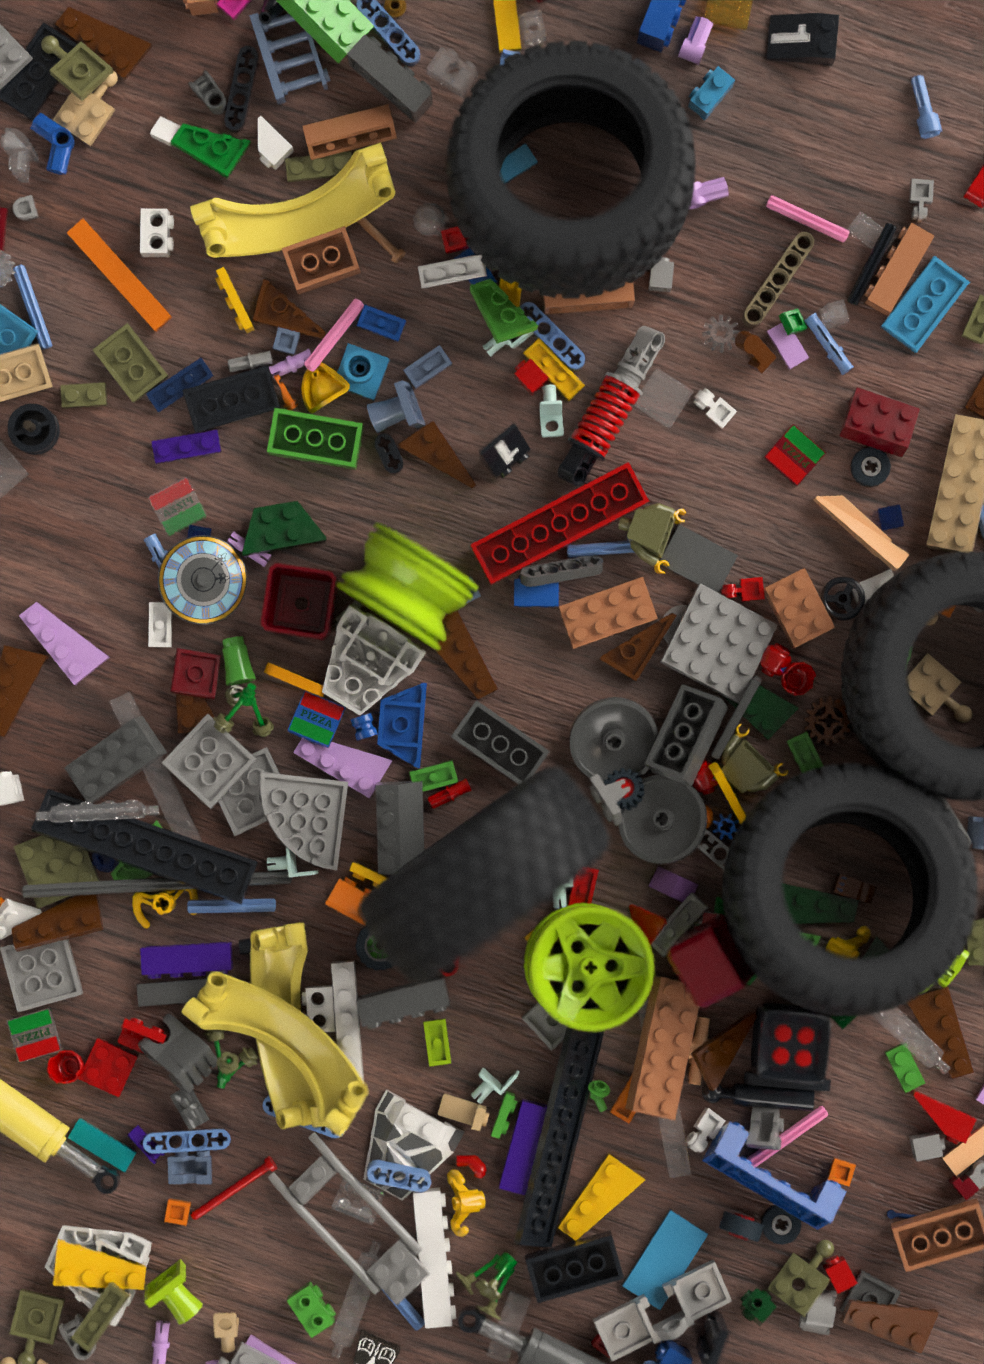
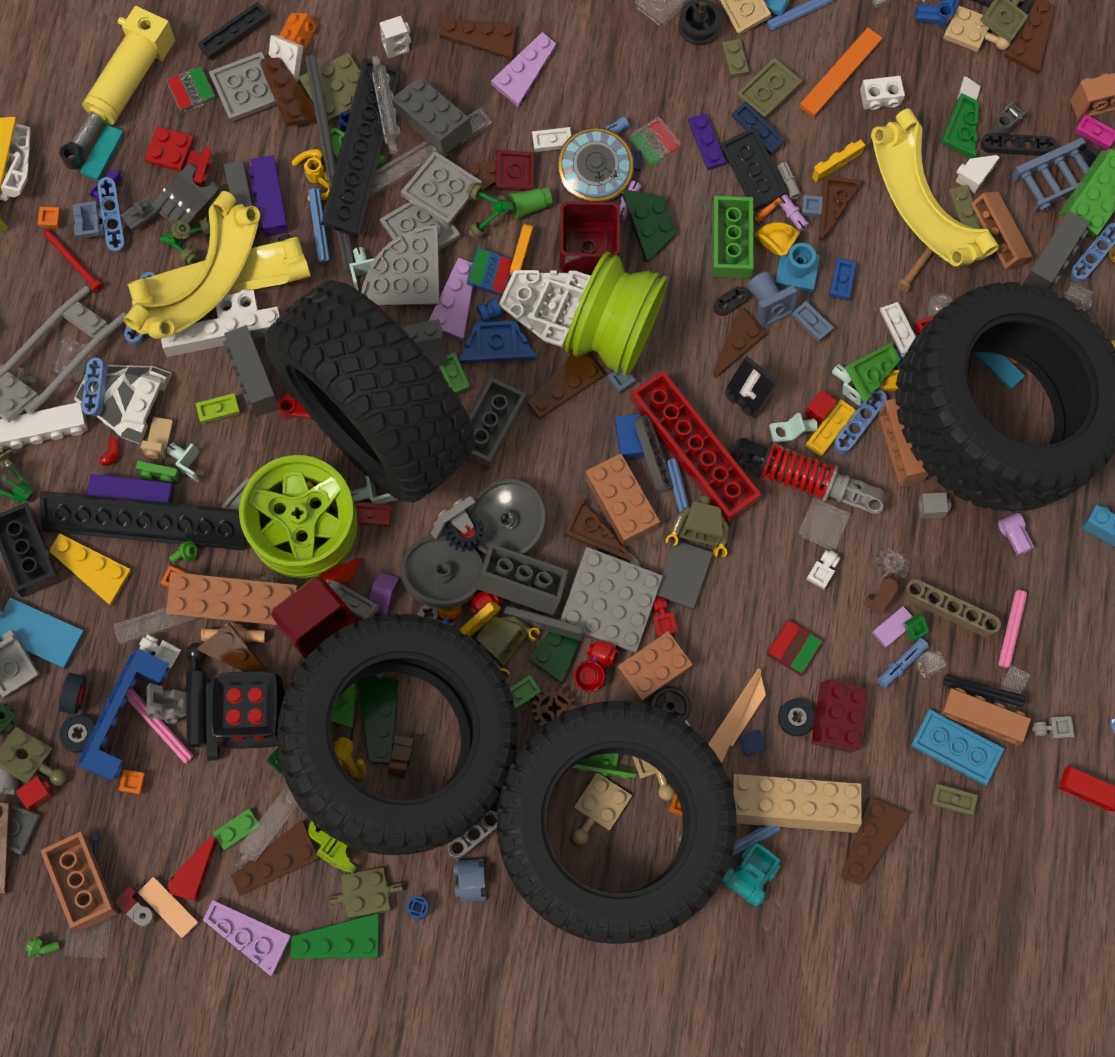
camera: 80 degrees right, 15 degrees down
red hair [47,1050,84,1084] -> none
nougat brick [282,226,361,295] -> none
bright pink axle [304,299,364,372] -> none
yellow piece [447,1169,485,1237] -> none
light grey brick [909,1131,945,1162] -> none

